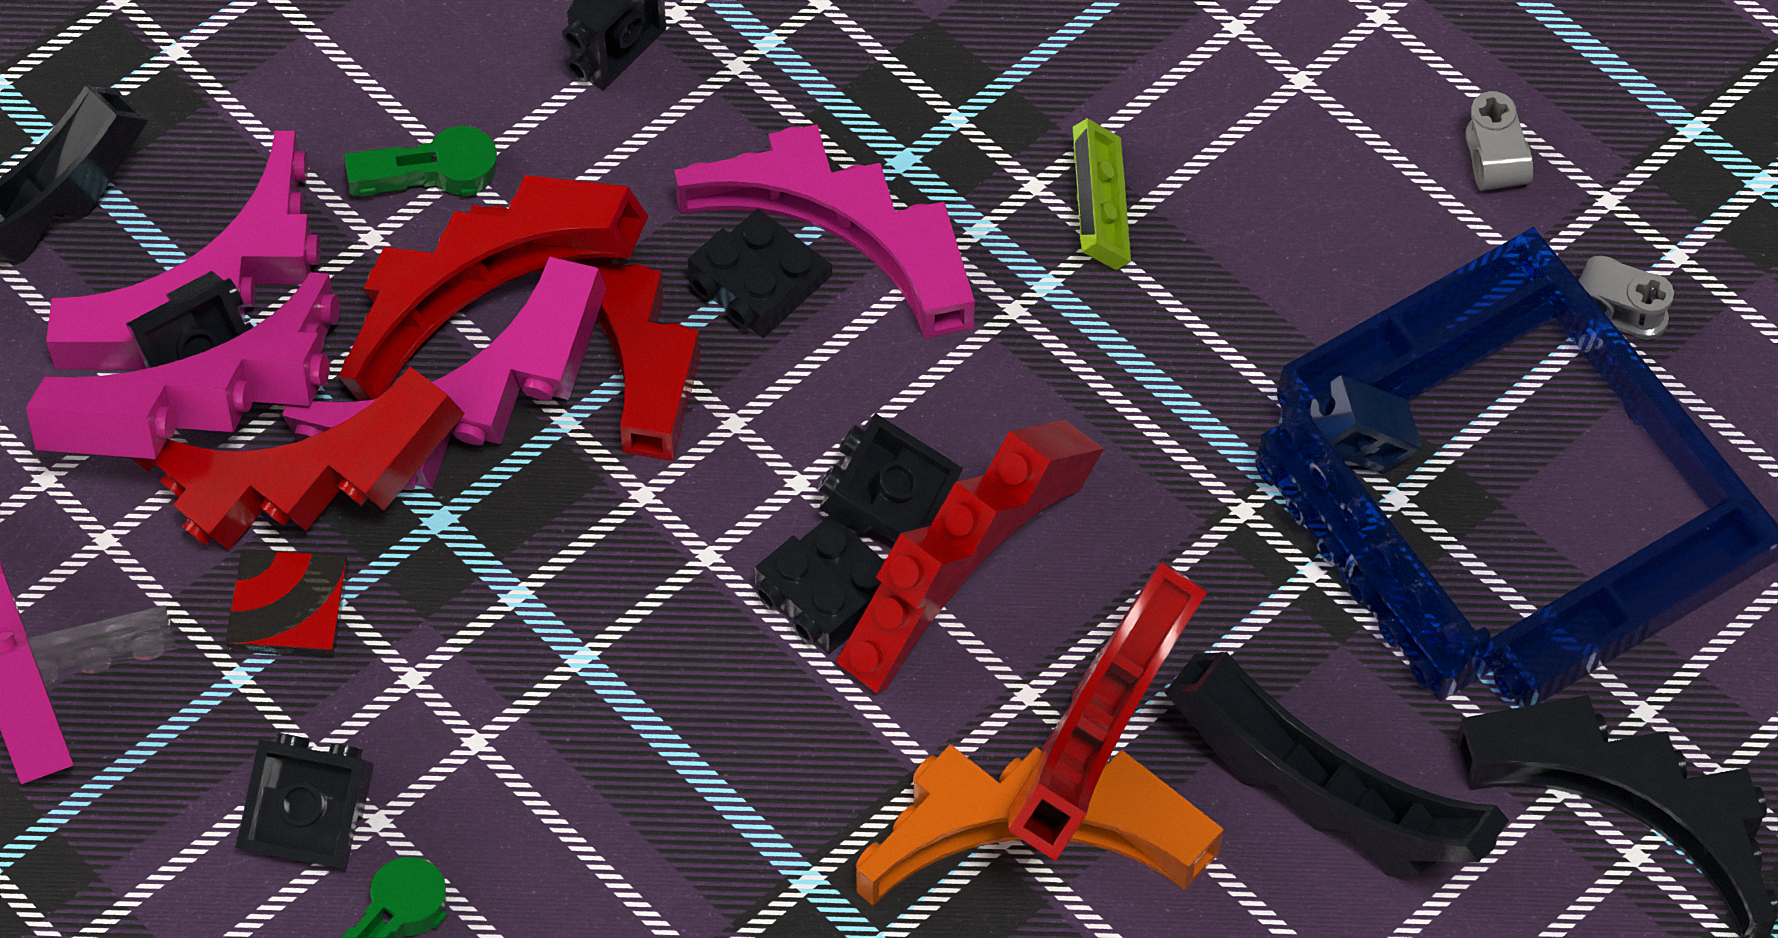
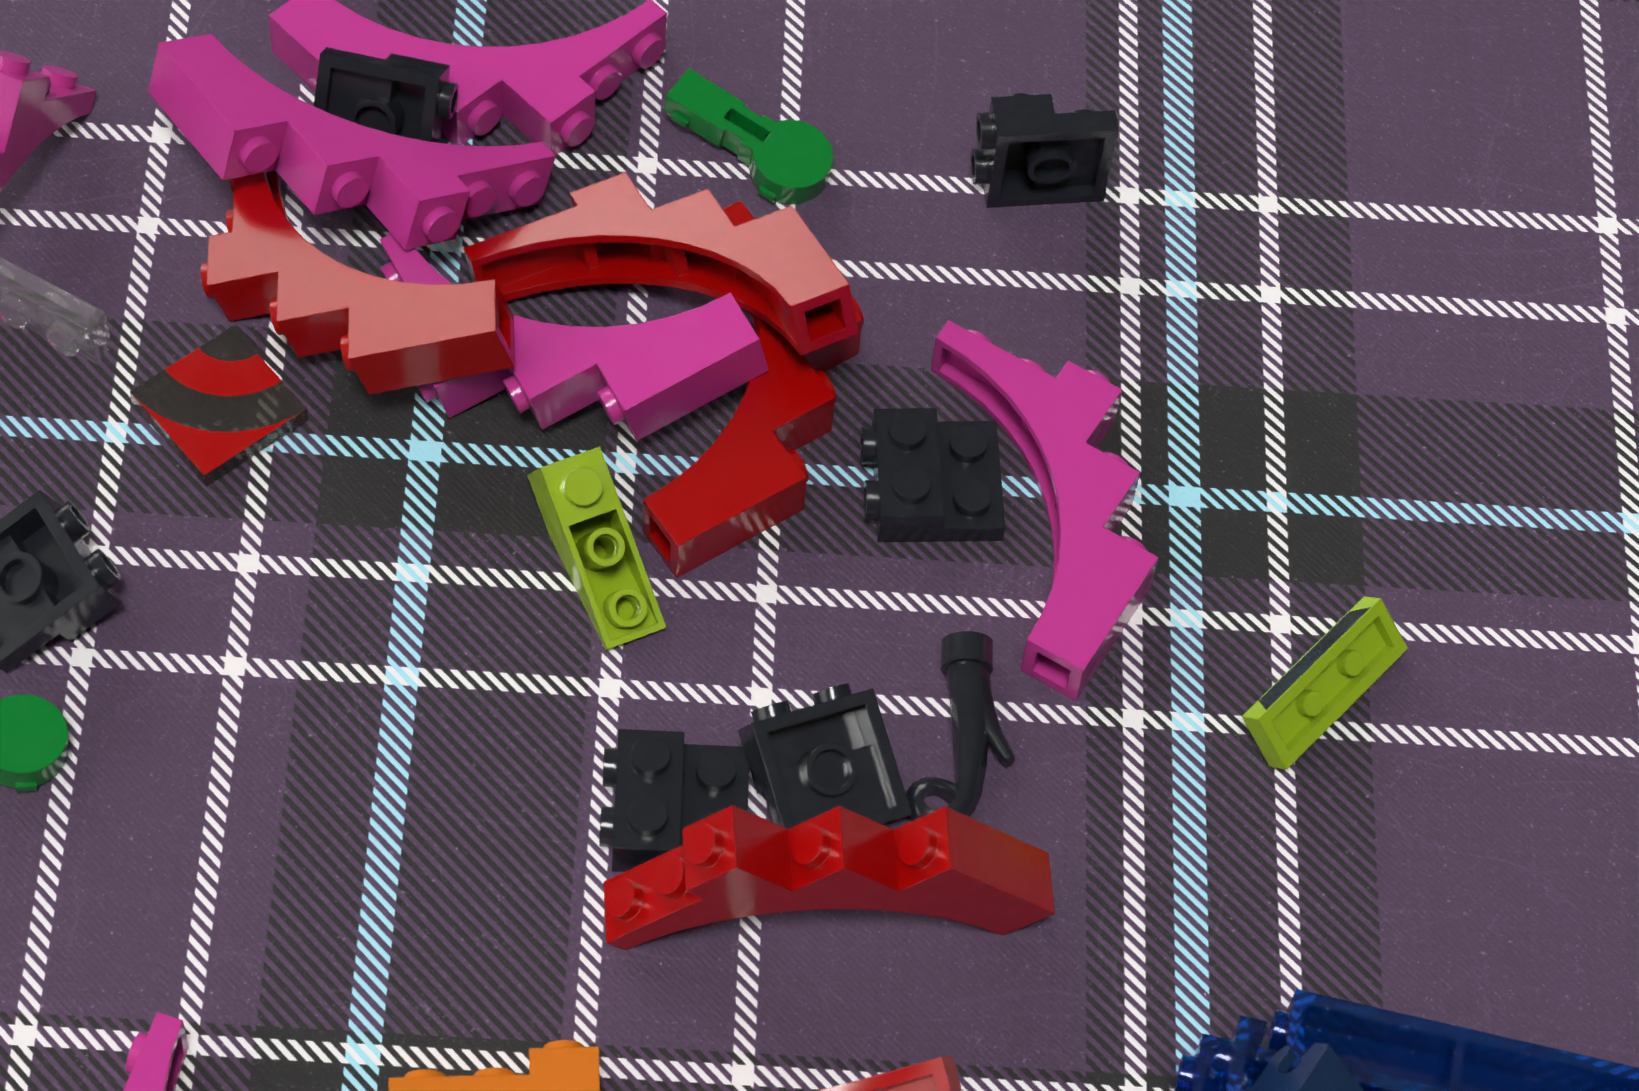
camera: 40 degrees right, 0 degrees up
none -> lime slope [527,446,666,650]
none -> black plant [906,631,1015,821]

